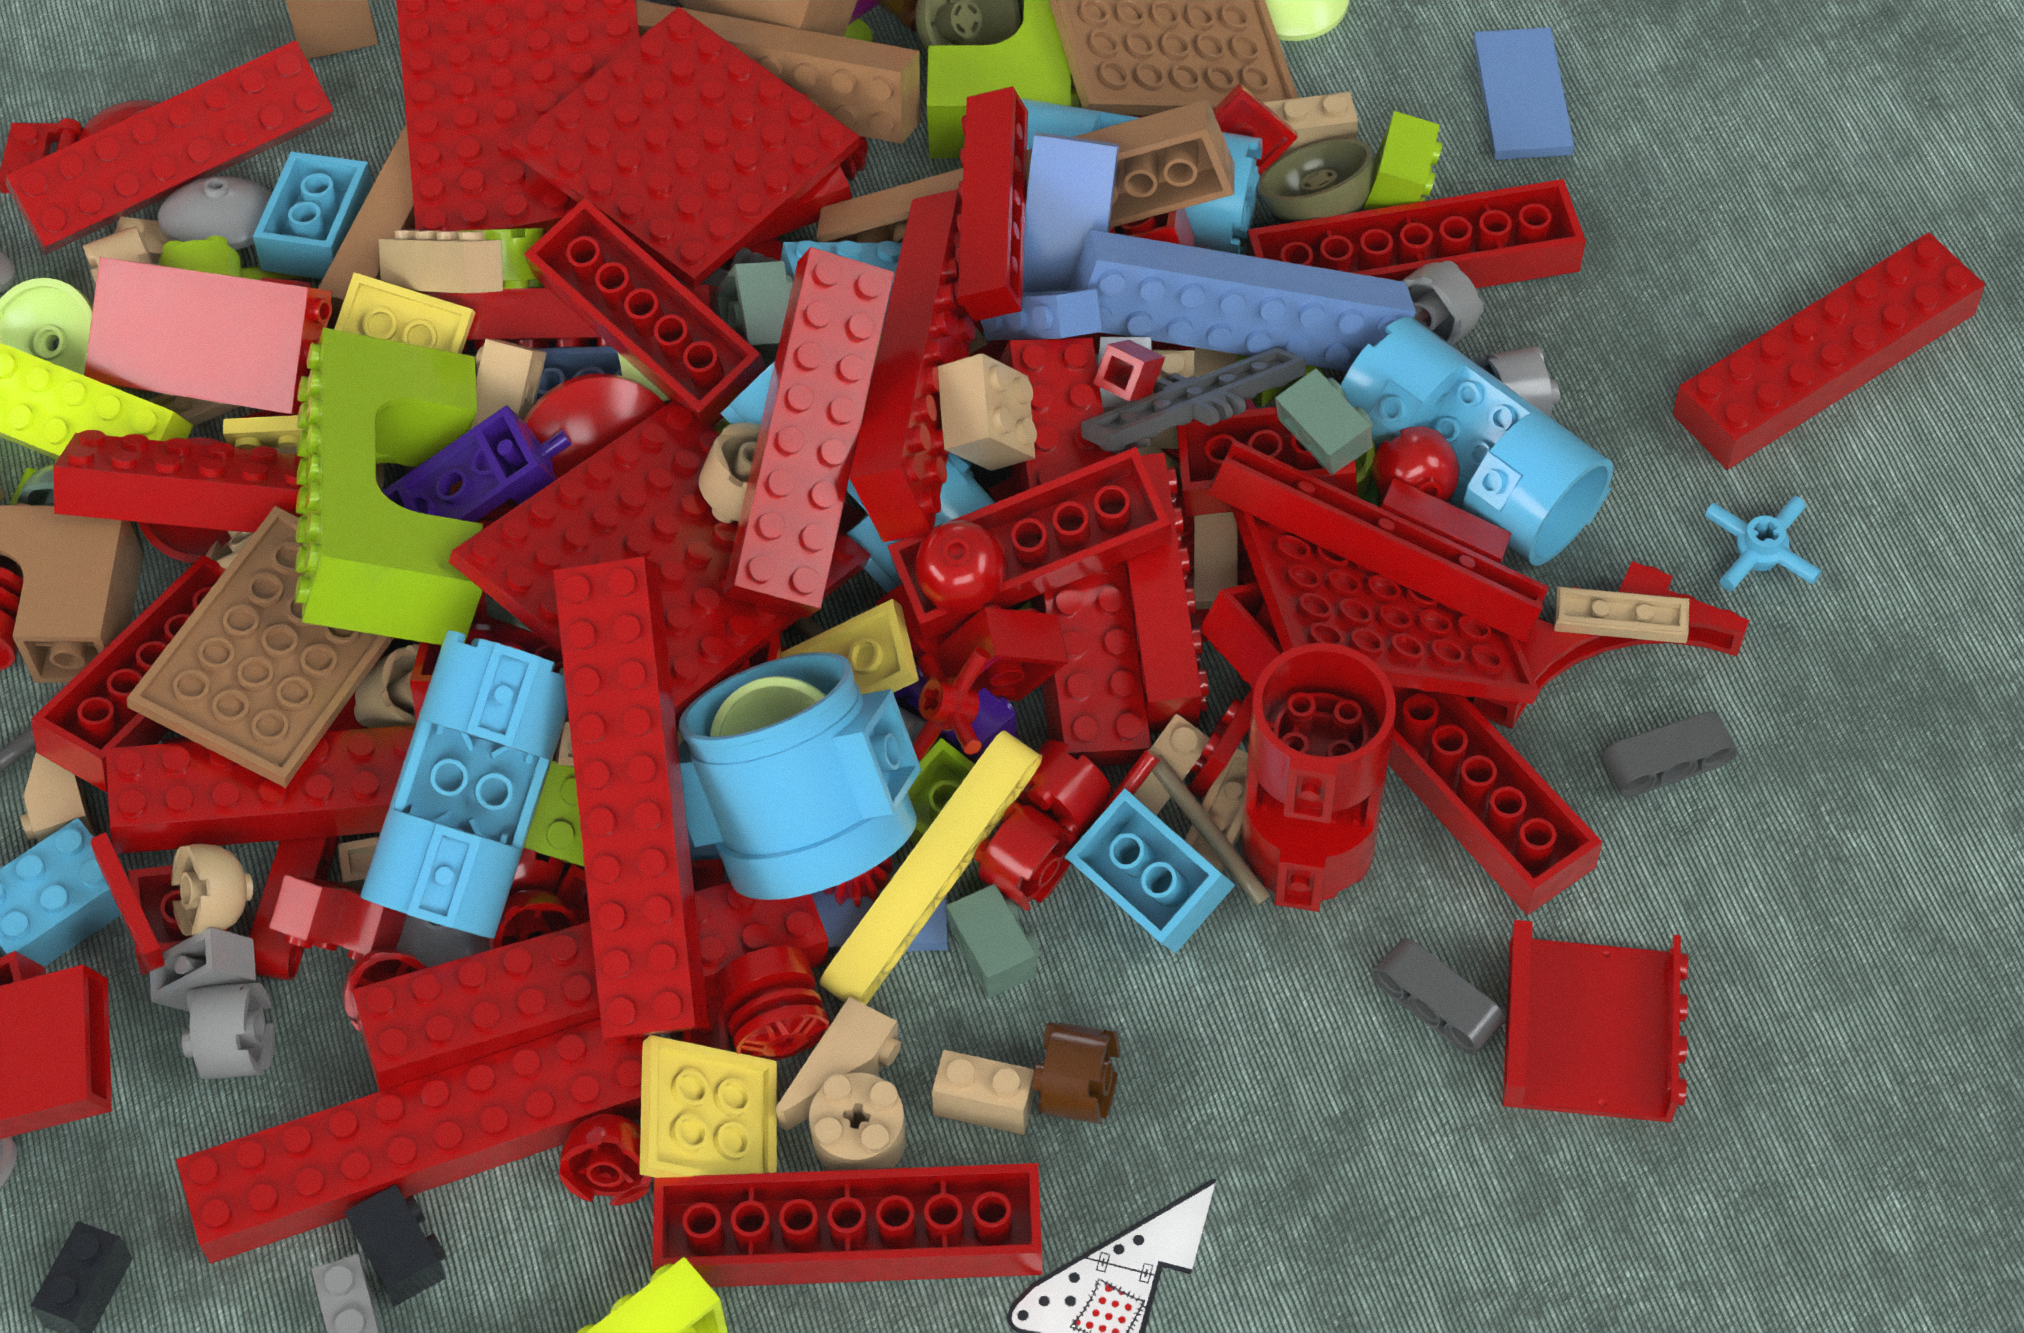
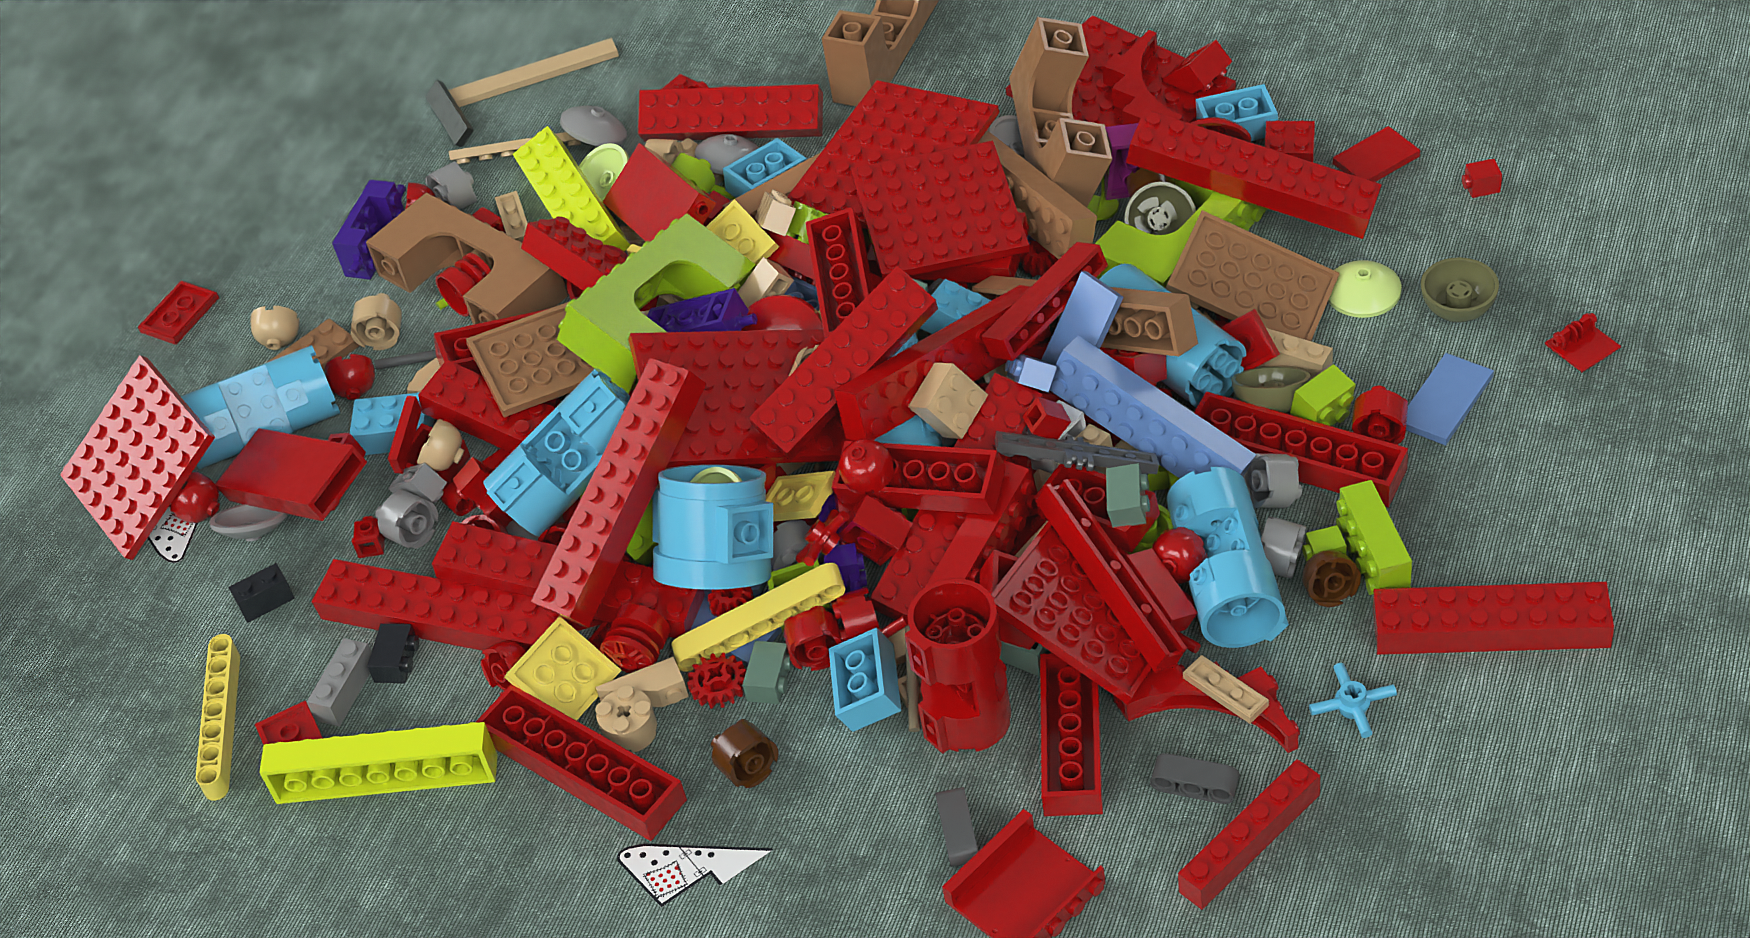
camera: 45 degrees right, 10 degrees down
tan brick [932,1050,1035,1135] -> none
none -> red brick [352,516,385,558]
none -> red gear [687,652,746,709]
none -> red brick [1178,759,1320,910]
none -> lime brick [1302,525,1347,561]
none -> reddish brown cylinder [1302,550,1361,607]
none -> lime brick [1336,480,1412,595]
none -> red brick [1352,385,1408,445]

